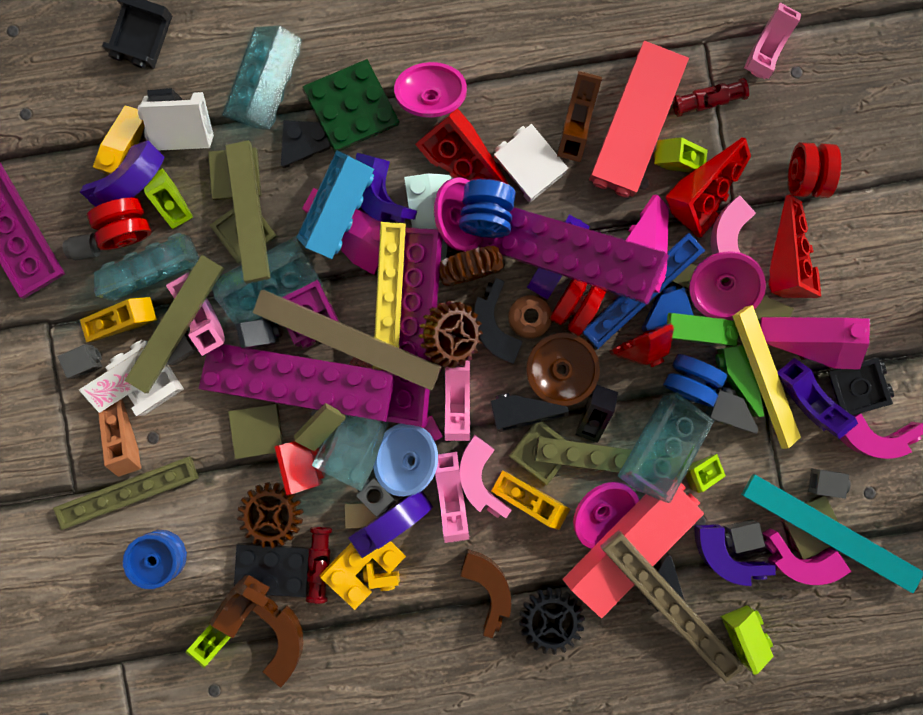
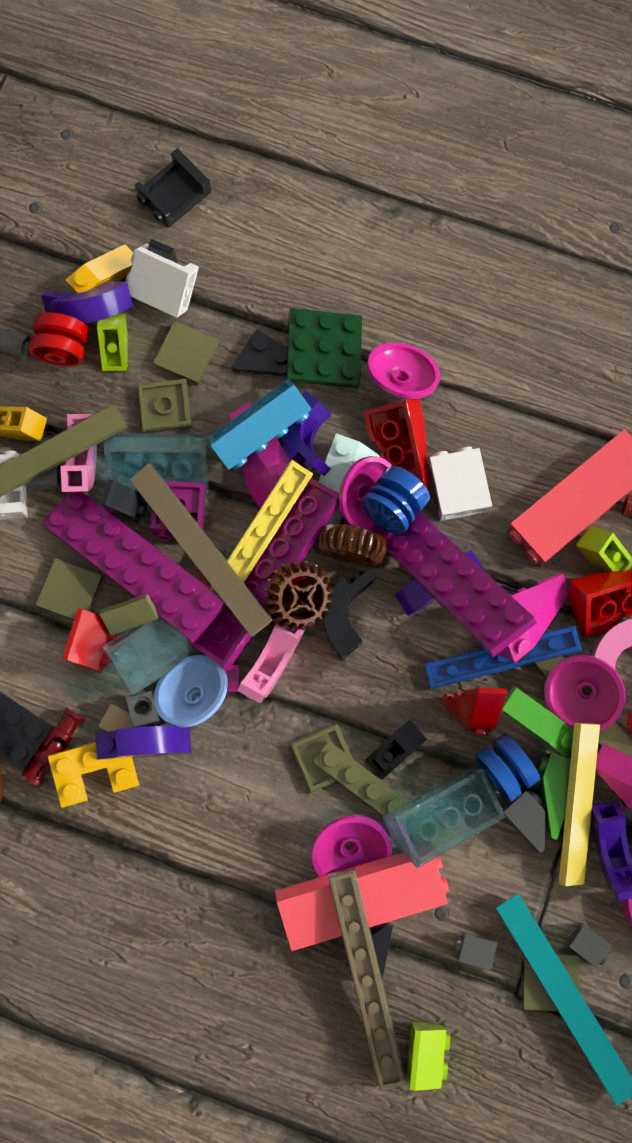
camera: 30 degrees right, 10 degrees down
clear light blue slope [94,233,199,301] -> none
clear light blue slope [222,26,302,130] -> none
olive tile [225,140,271,284] -> none
reddish brown gear [237,482,304,548] -> none
yellow bracket [363,560,400,591] -> none
bright pink arch [435,452,469,543] -> none
bright pink arch [460,434,512,518] -> none
reddish brown arch [460,549,511,638] -> none
black slope [490,393,569,432] -> none
yellow slope [491,470,571,530] -> none
nougat piece [508,295,552,339] -> none
black gear [519,587,585,655] -> none
reddish brown dish [526,333,600,406] -> none
red wheel [549,279,606,336] -> none
reddish brown arch [557,71,602,162] -> none
blue slope [642,286,694,332] -> none
lime slope [682,454,726,493] -> none
dark purple arch [694,524,776,586] -> none
dark pink arch [762,528,851,585] -> none

